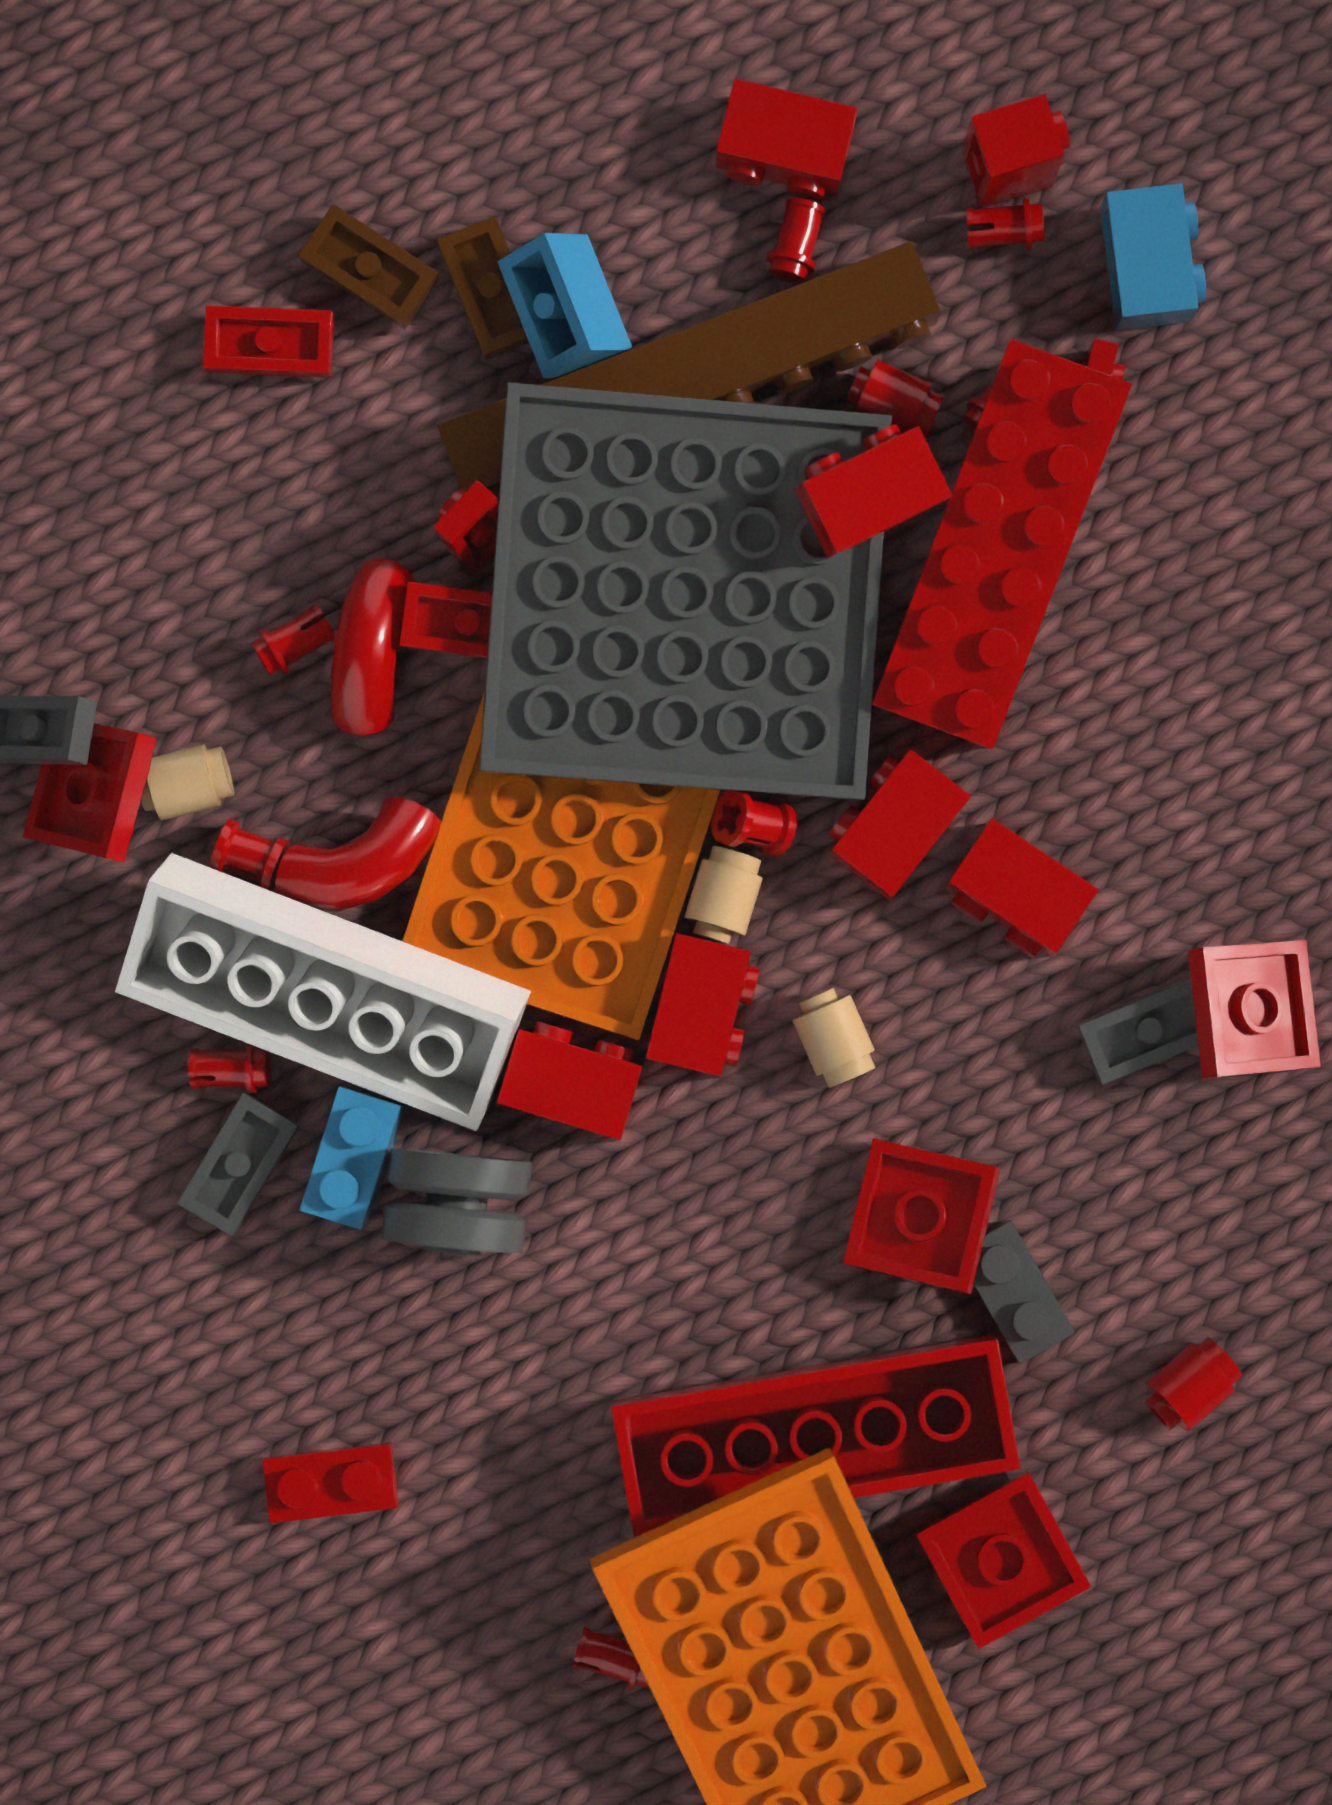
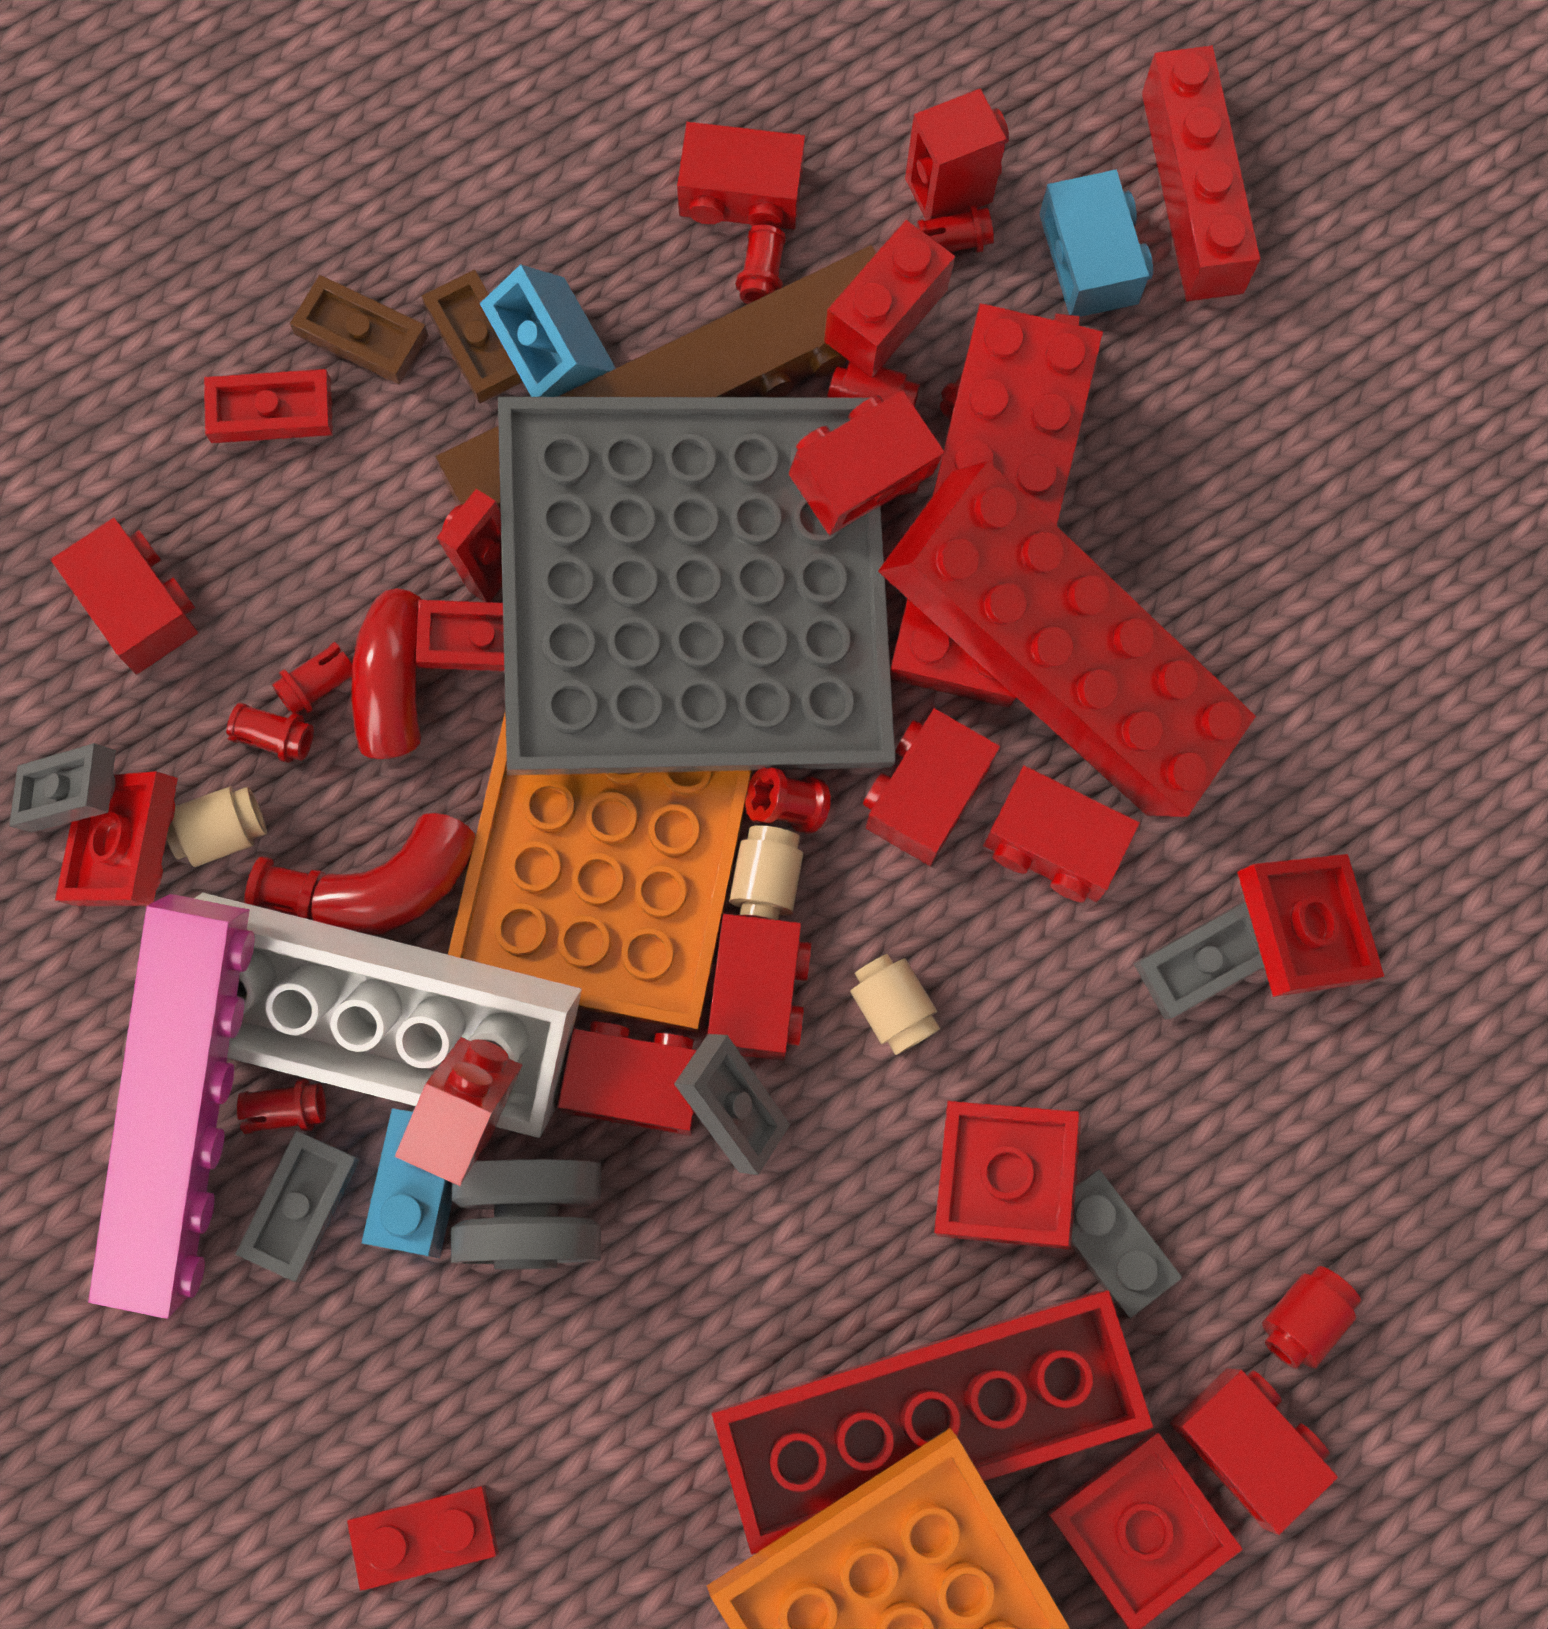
camera: 15 degrees left, 10 degrees down
none -> red brick [50,517,198,675]
none -> brick [88,894,255,1319]
none -> red pin [226,702,314,763]
none -> brick [394,1037,523,1186]
none -> dark grey plate [674,1034,790,1175]
none -> red brick [824,220,955,378]
none -> red brick [878,461,1256,817]
none -> red brick [1142,45,1260,302]
none -> red brick [1169,1368,1338,1535]

